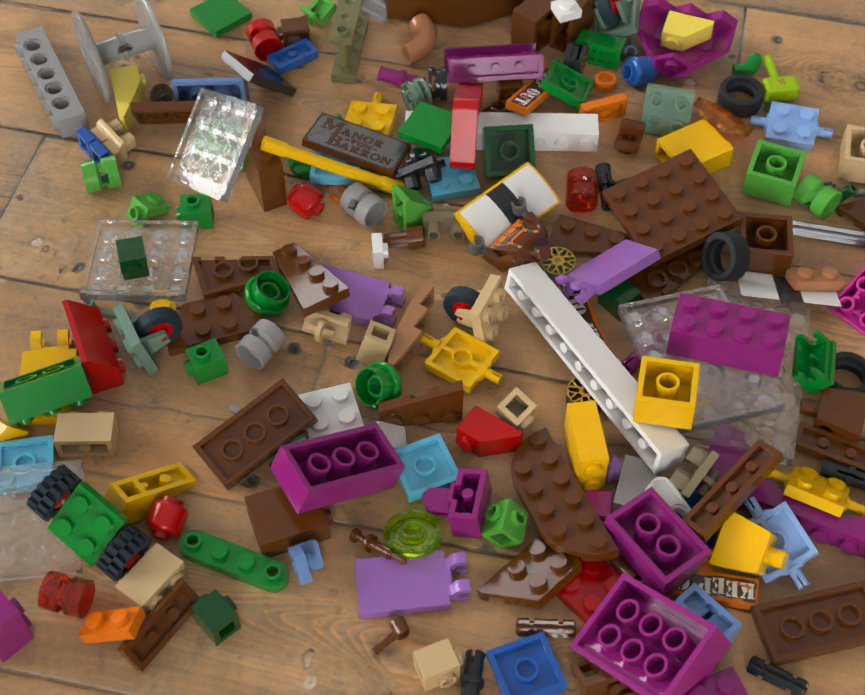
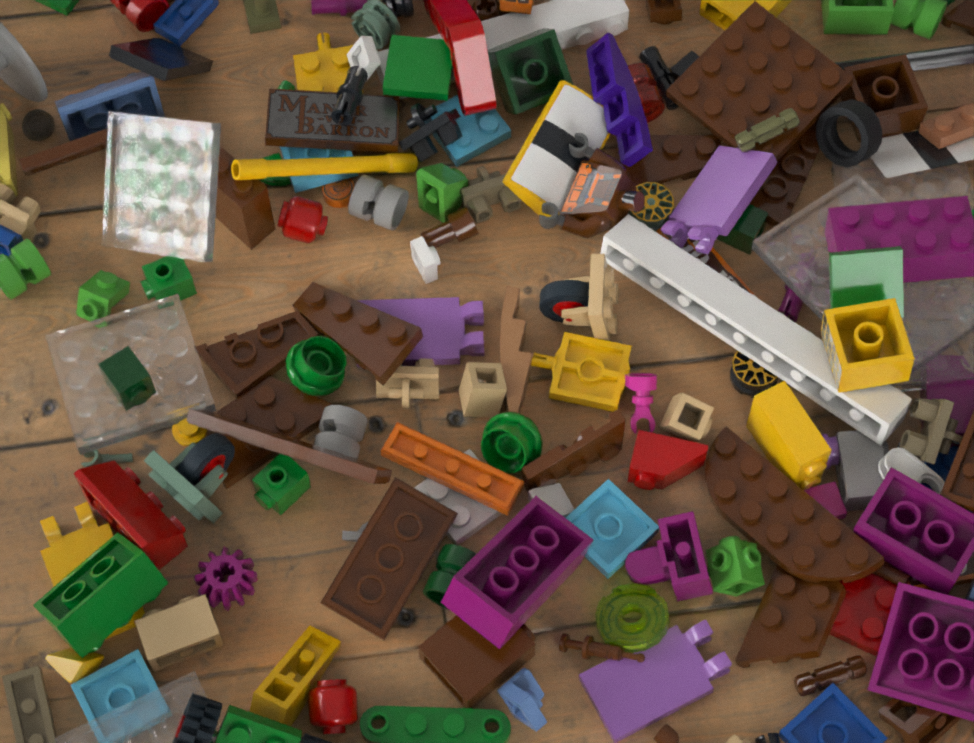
camera: 20 degrees left, 10 degrees up
none -> reddish brown tile [186,409,392,484]
none -> magenta gear [194,546,258,611]
none -> black pin [331,66,368,126]
none -> white plate [346,36,381,81]
none -> orange tile [380,422,524,516]
none -> dark purple slope [586,33,653,167]
none -> dark pink piece [625,373,657,434]
none -> olive axle [735,108,800,152]
none -> tile [829,246,904,318]

